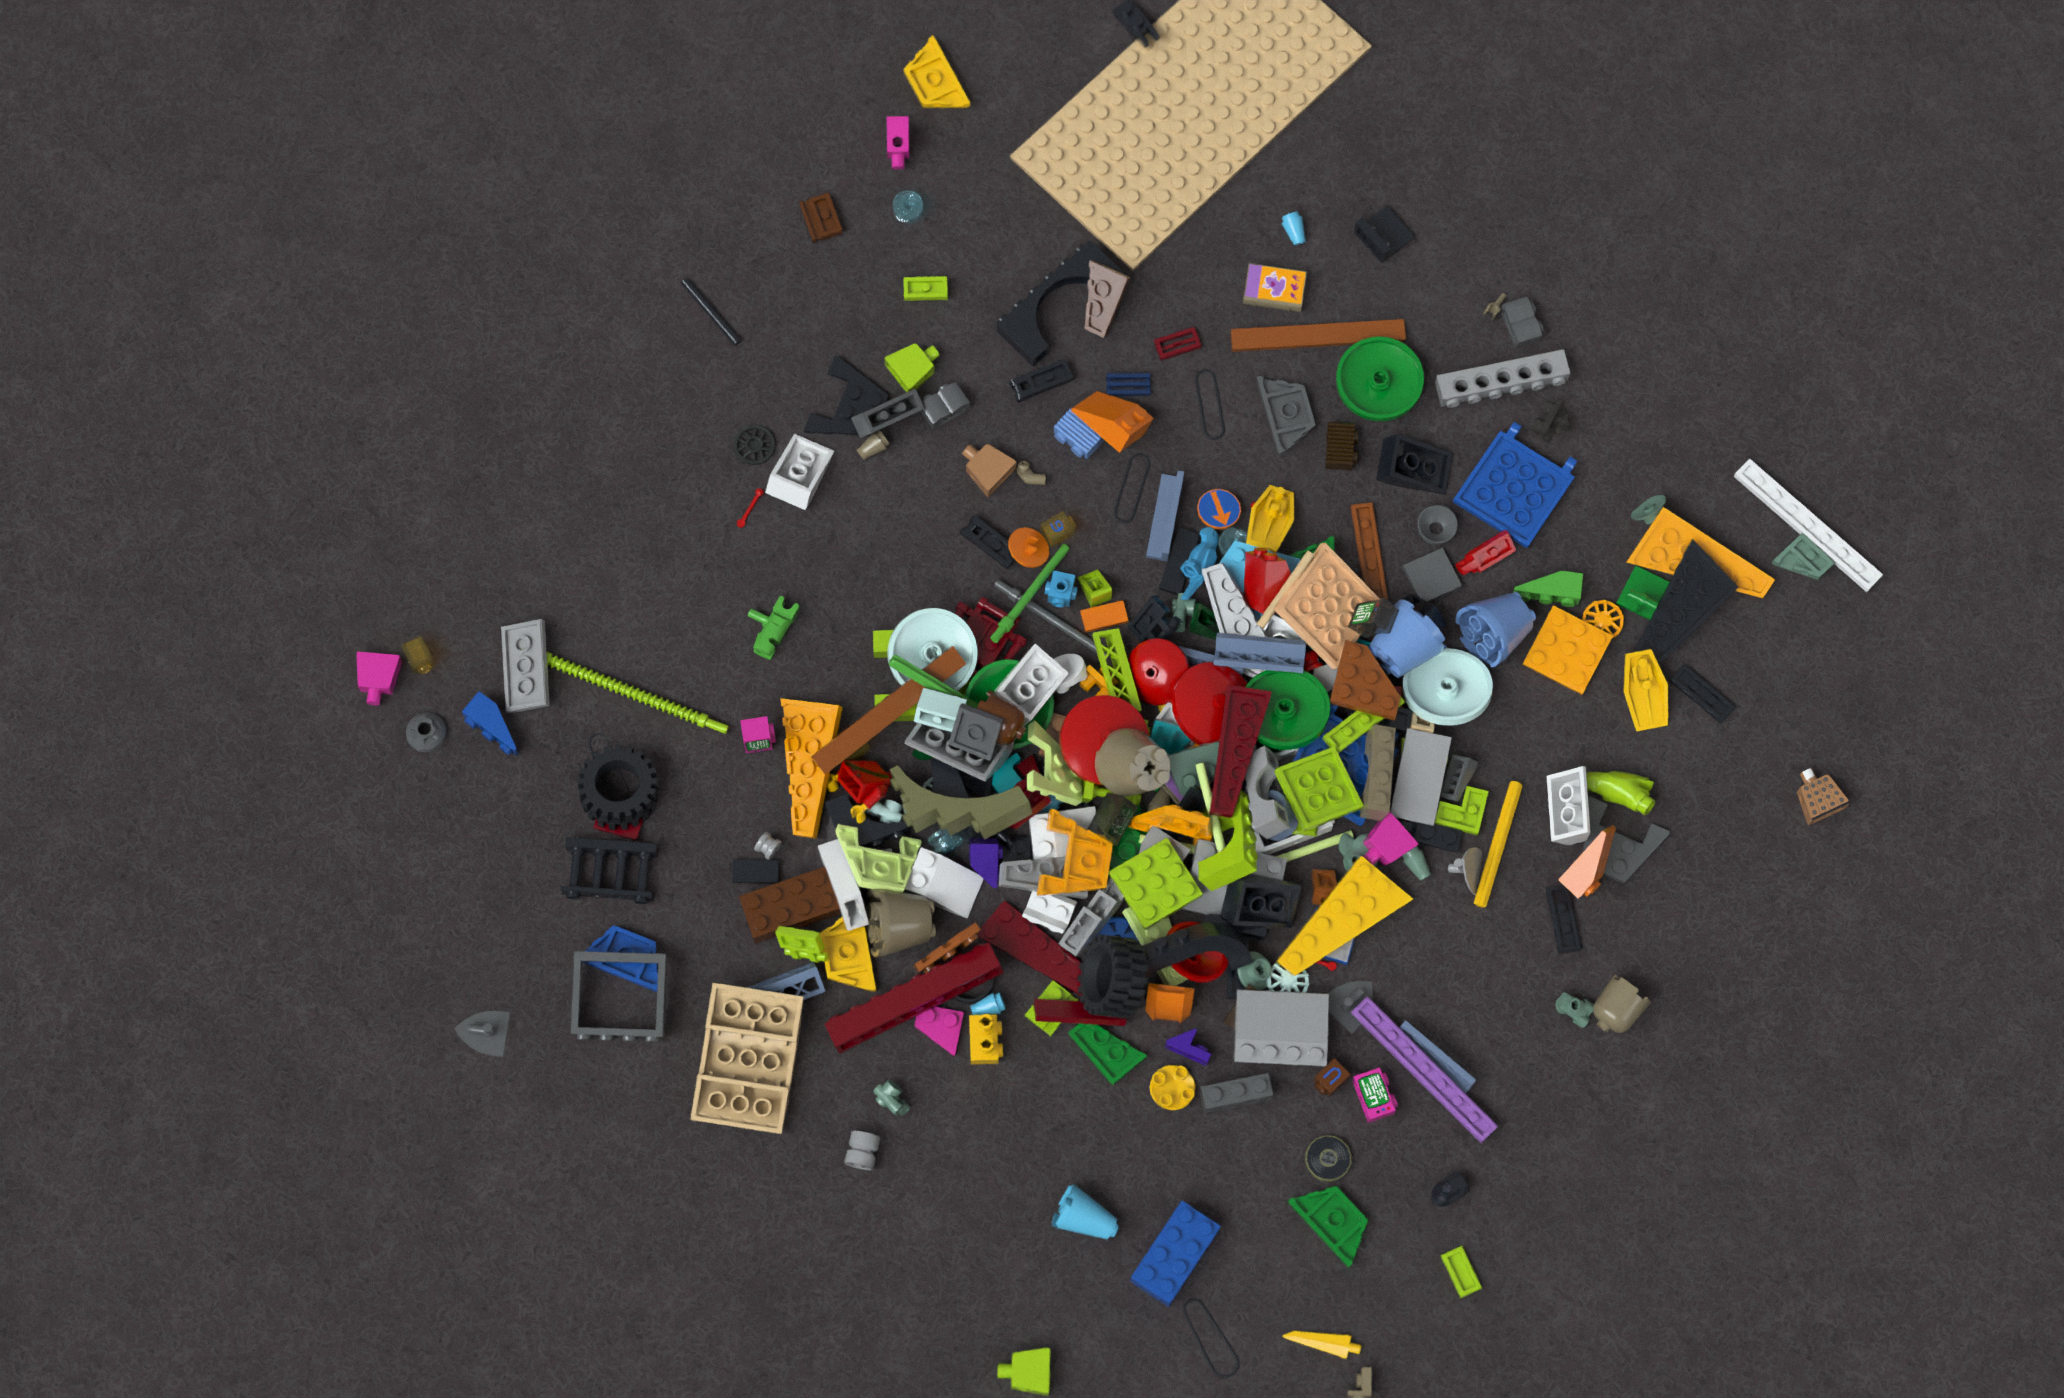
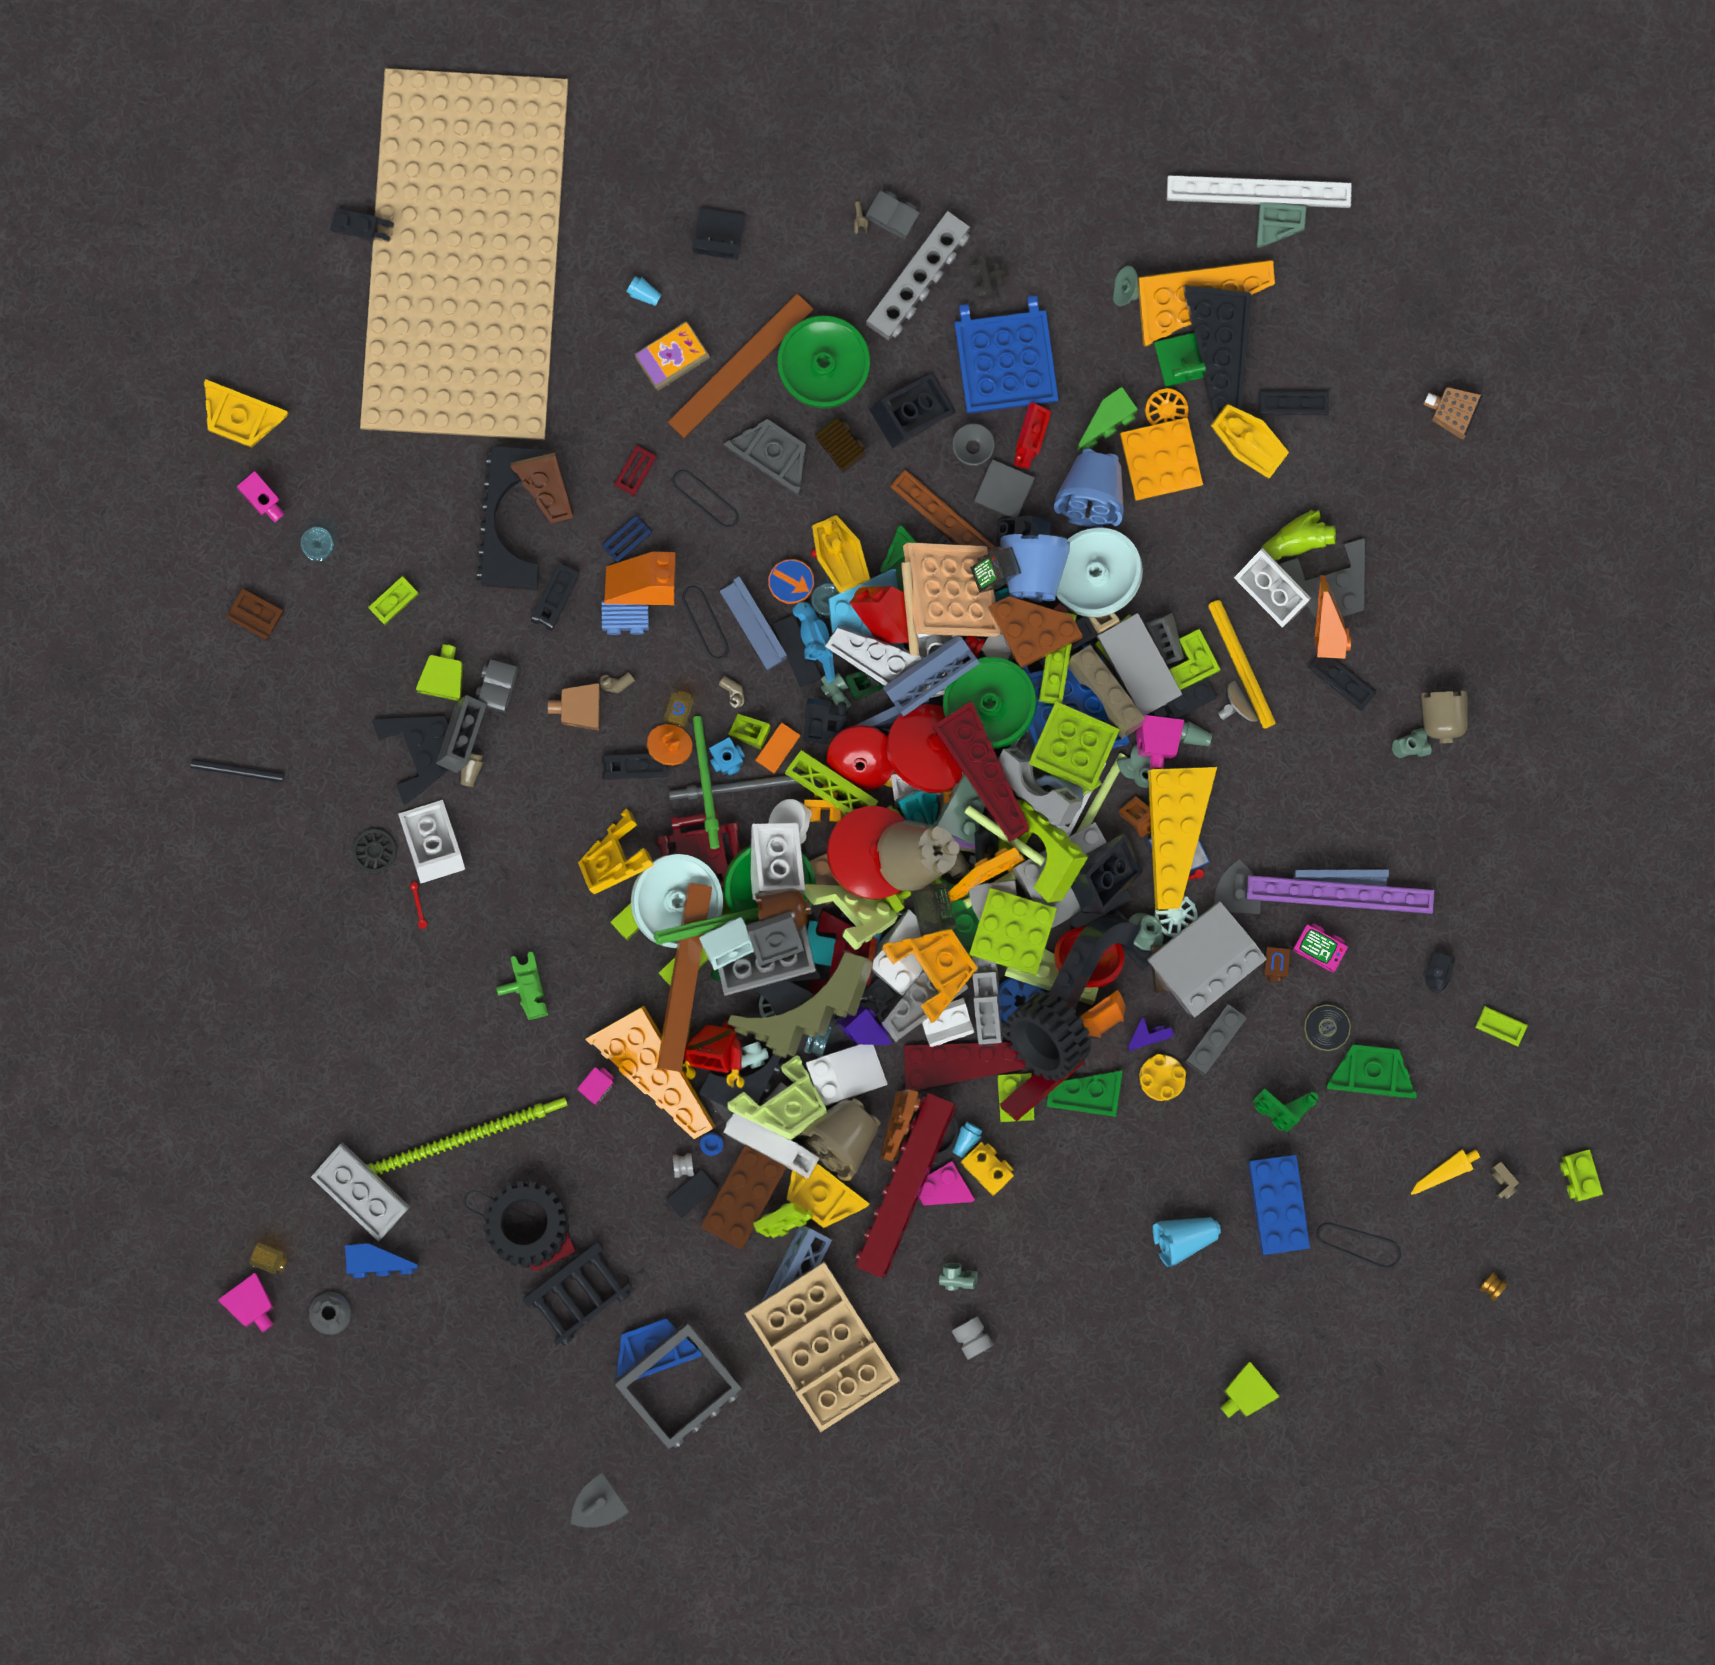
camera: 45 degrees left, 10 degrees up
none -> yellow wing [578,808,654,894]
none -> blue plate [700,1132,723,1156]
none -> dark tan arm [719,675,745,708]
none -> green plate [1252,1089,1318,1132]

